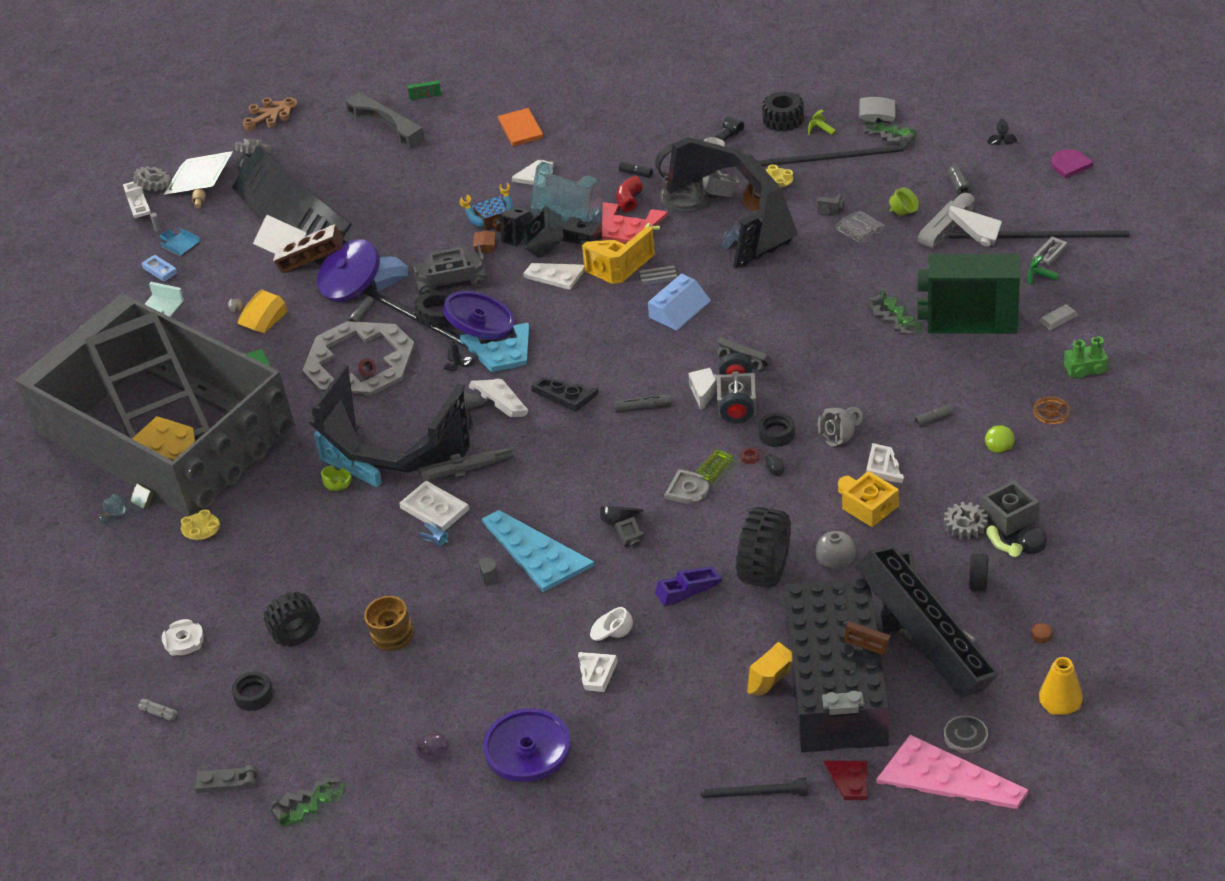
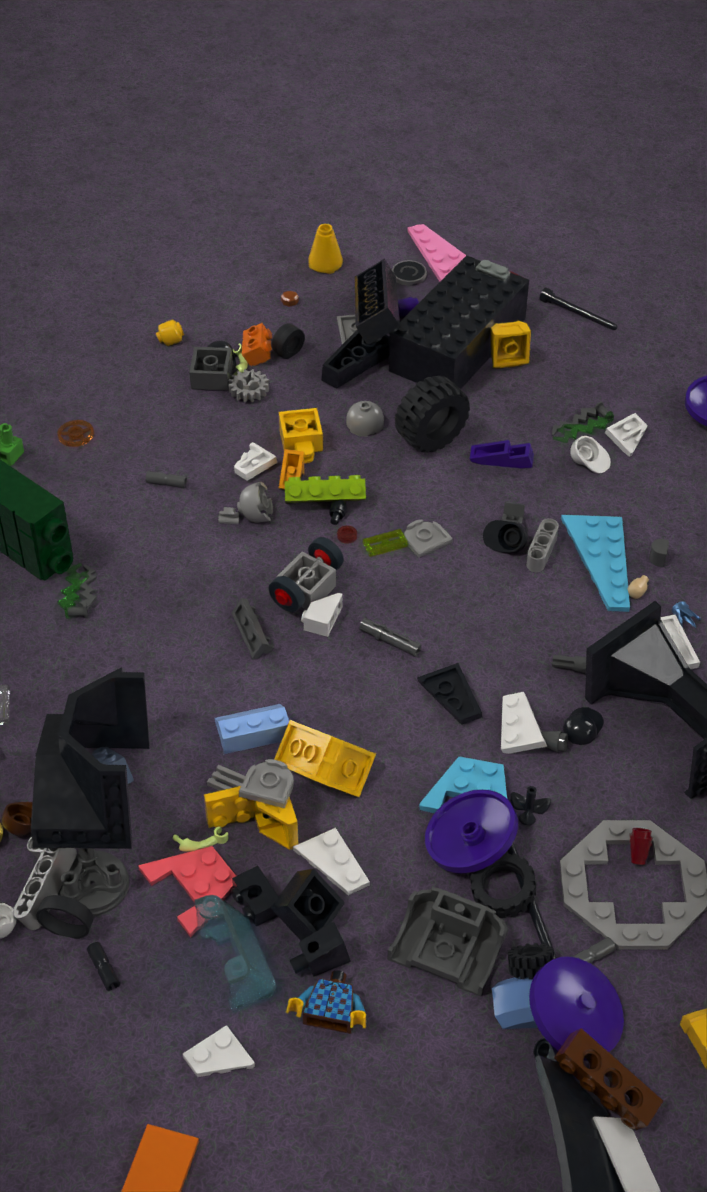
camera: 150 degrees left, 5 degrees up
dark orange piece [473,231,495,253] -> none
red cylinder [616,176,643,213] -> none
black tyre [758,412,795,447] -> none
reddish brown tile [843,621,890,655] -> none
lime hair [985,425,1015,453] -> none
none -> yellow head [156,319,184,346]
none -> light grey tile [239,759,294,809]
none -> orange brick [242,323,272,366]
none -> yellow bracket [274,720,376,797]
none -> light orange slope [279,449,305,490]
none -> lime brick [285,475,366,503]
none -> dark purple brick [398,297,419,318]
none -> black tyre [507,943,554,979]
none -> light grey beam [526,519,559,572]
none -> piece [552,401,614,443]
none -> tan cylinder [628,575,649,599]

